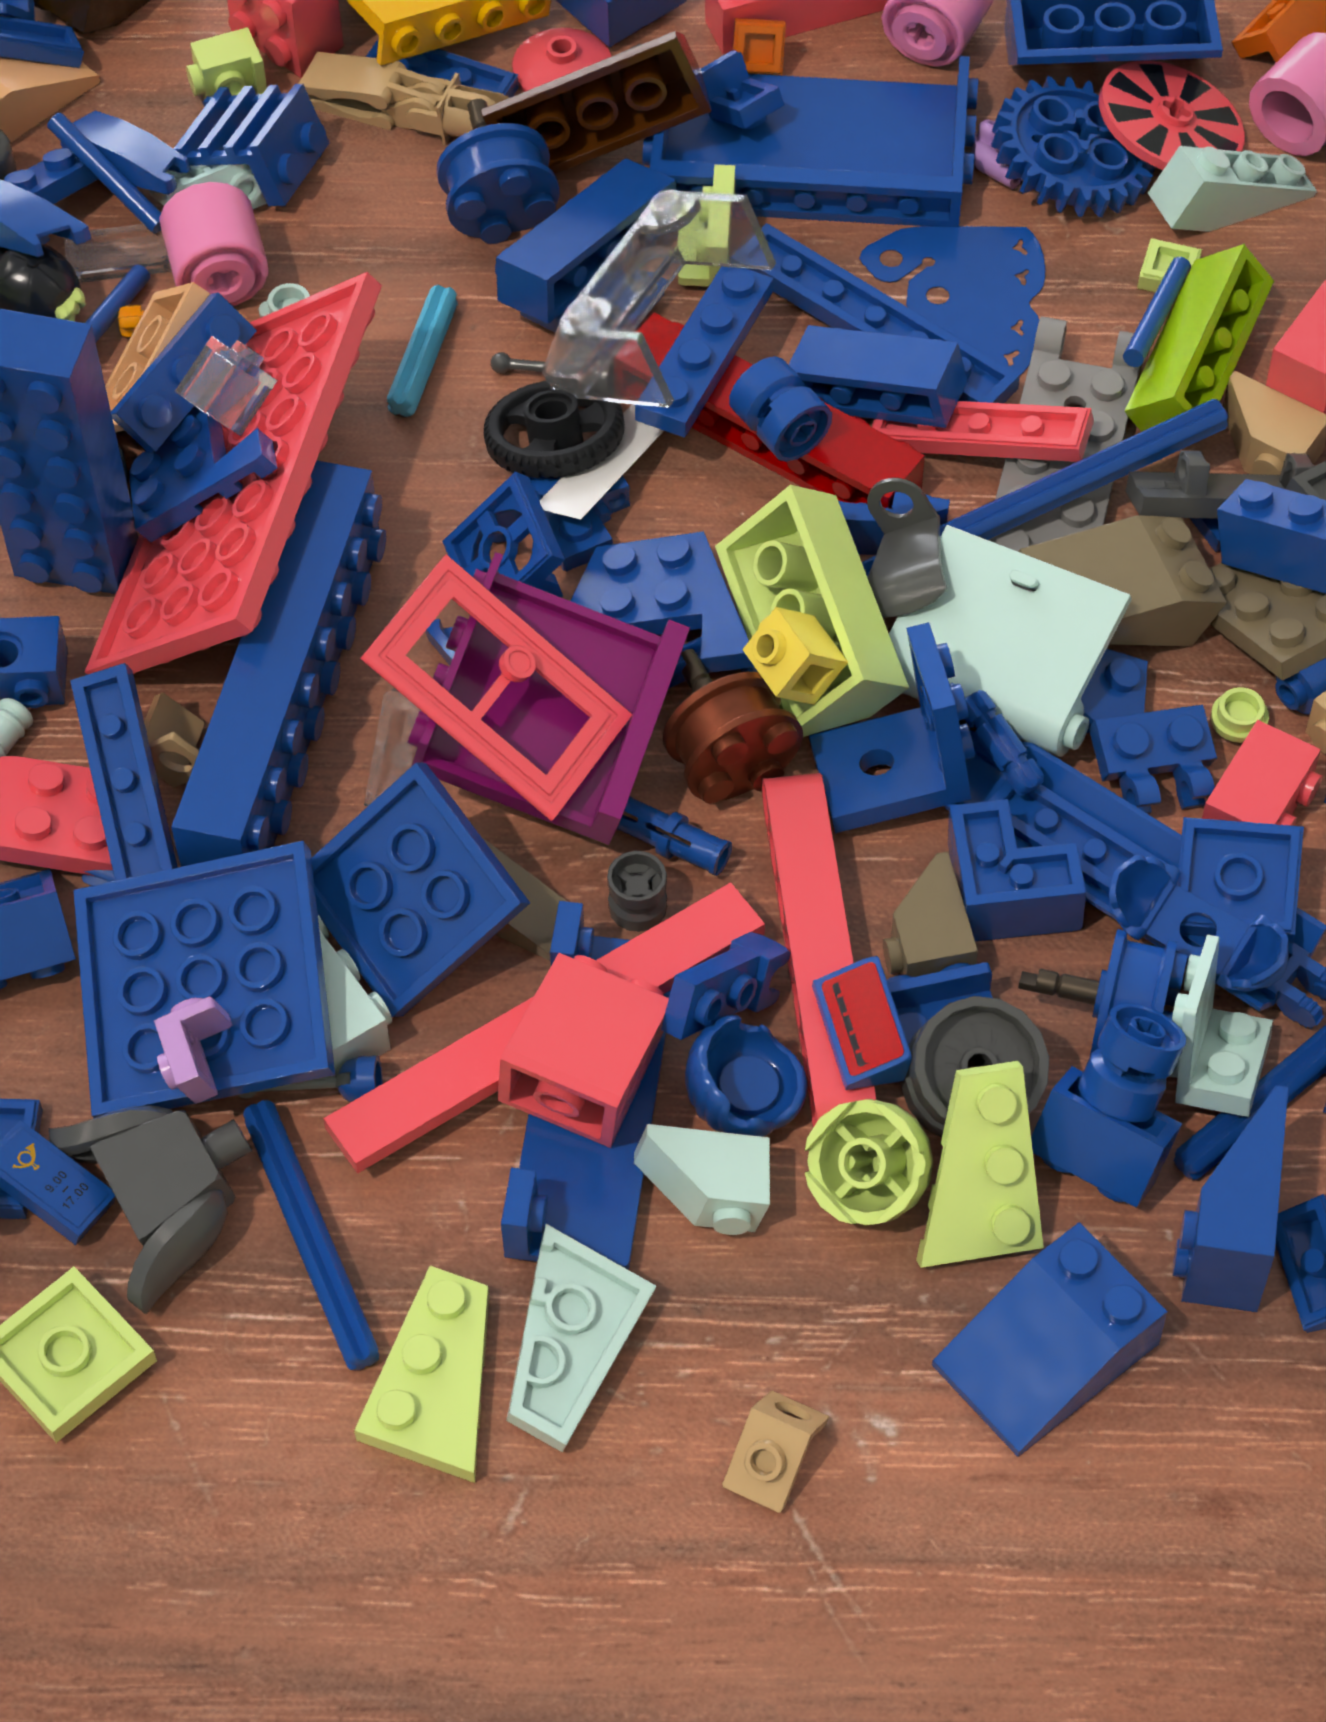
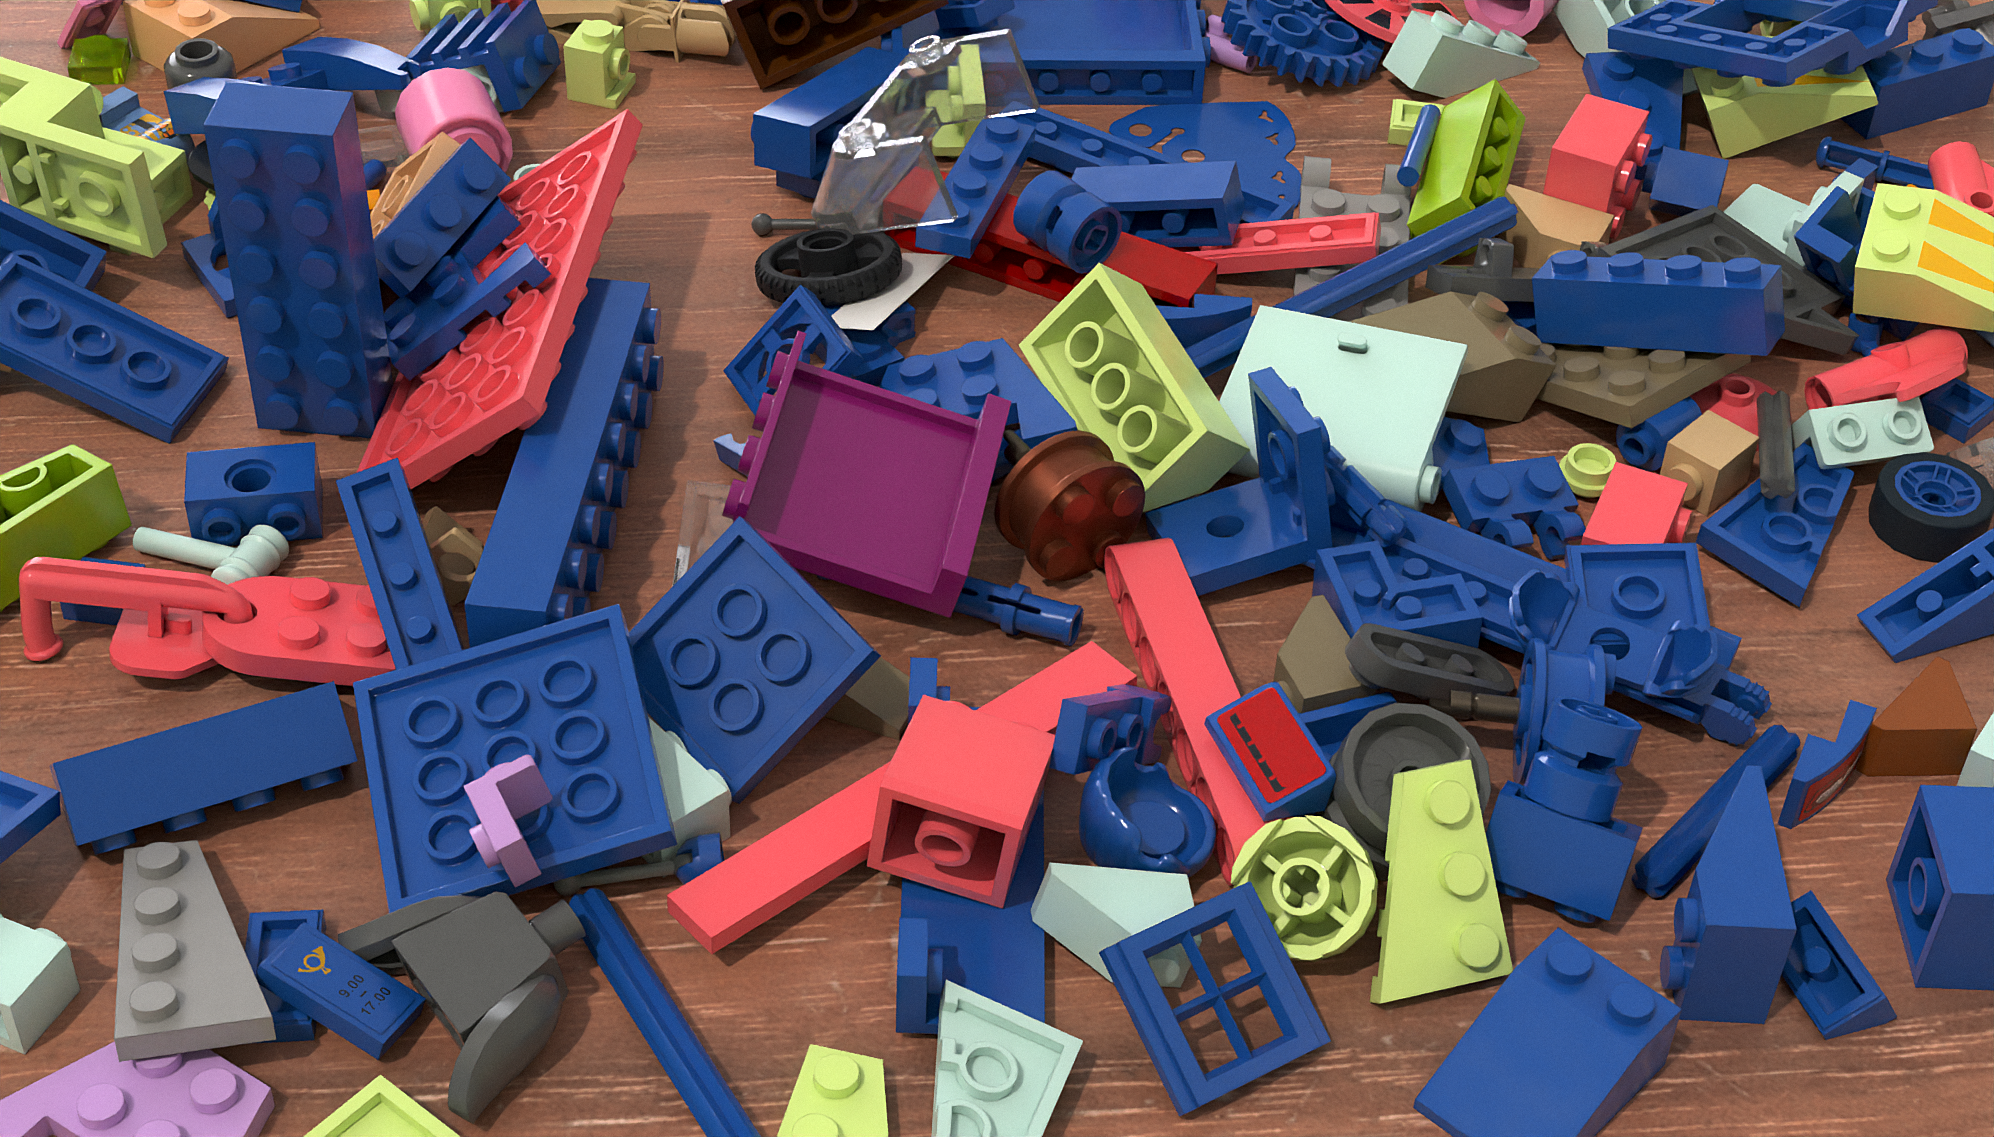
camera: 10 degrees left, 15 degrees down
blue bar [47,112,161,234] -> none
clear brick [175,336,278,436] -> none
coral door [360,554,633,821] -> none
medium azure axle [387,285,458,417] -> none
blue wheel [436,99,560,244] -> none
dark grey wheel [607,850,667,932] -> none
light yellow brick [742,607,848,705] -> none
dark grey piece [867,478,947,618] -> none
light aqua bracket [1170,935,1273,1117] -> none
none -> yellowish green brick [563,19,636,109]
none -> blue piece [1099,881,1331,1117]
none -> dark grey plate [1345,623,1514,700]

